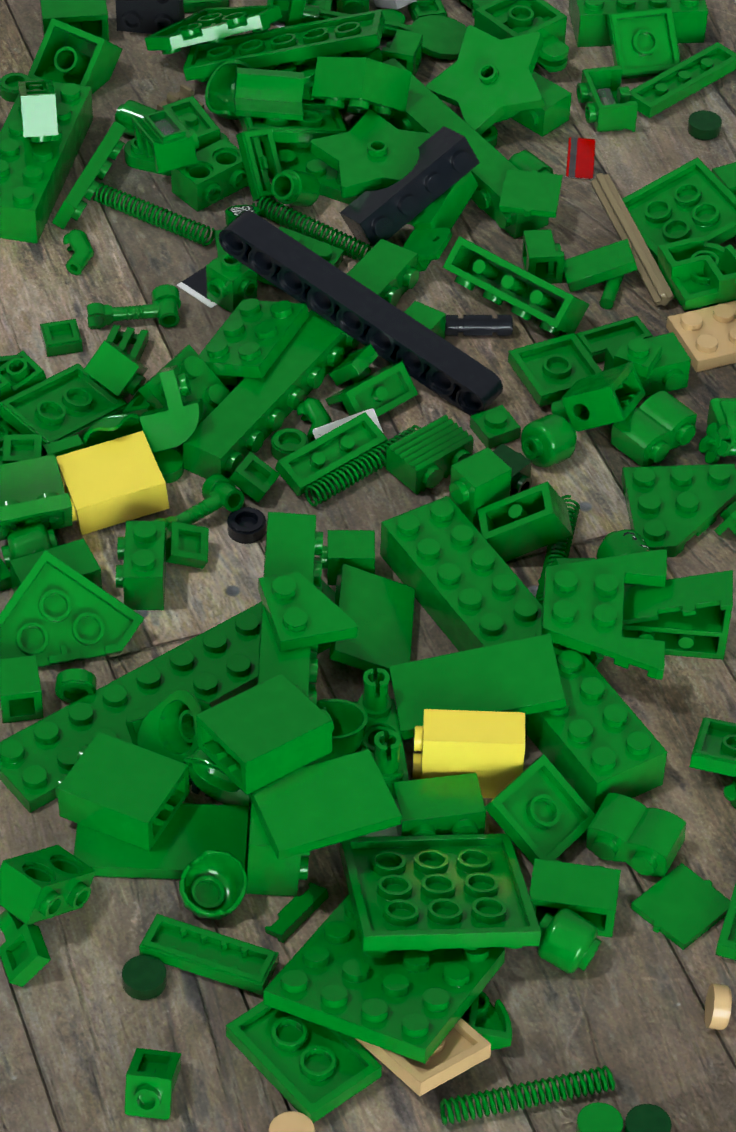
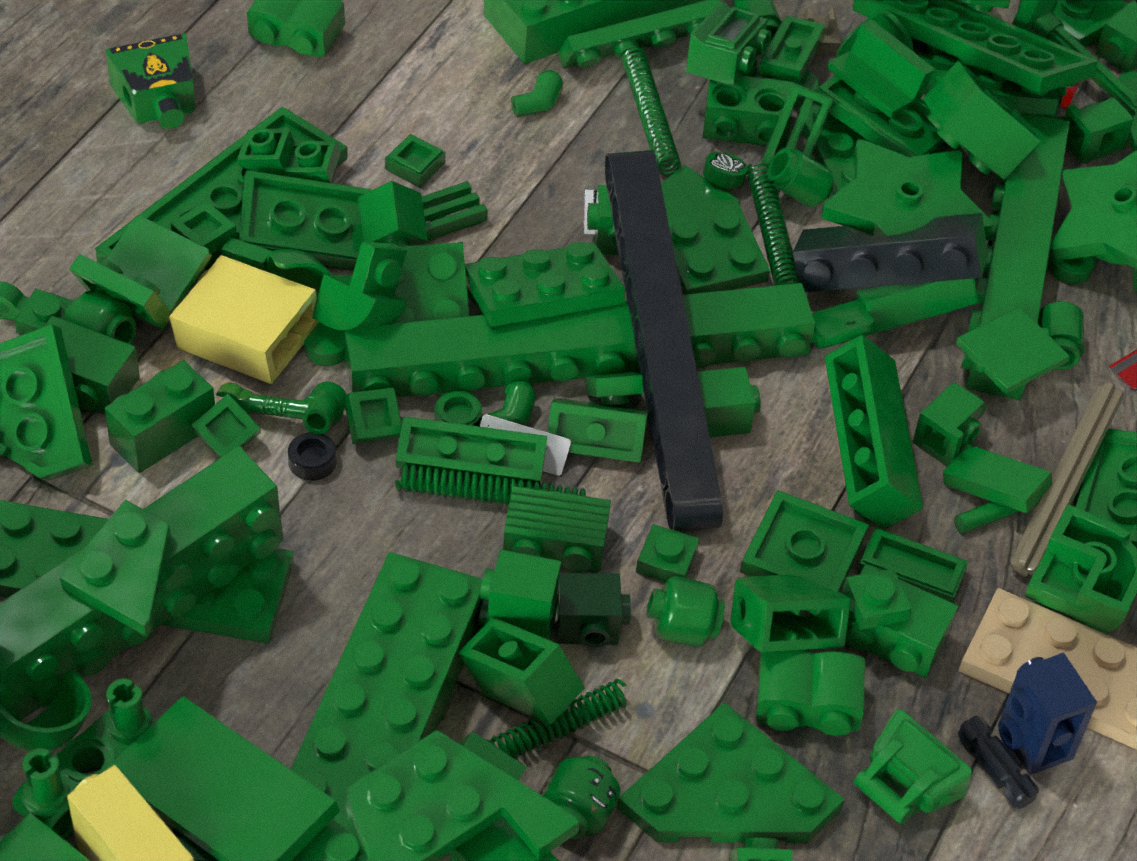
camera: 45 degrees right, 5 degrees up
green brick [87,284,181,329] -> none
green brick [319,530,375,585] -> none
green tile [329,563,415,679] -> none
black axle [445,314,513,336] -> none
green plant [699,422,732,464] -> none

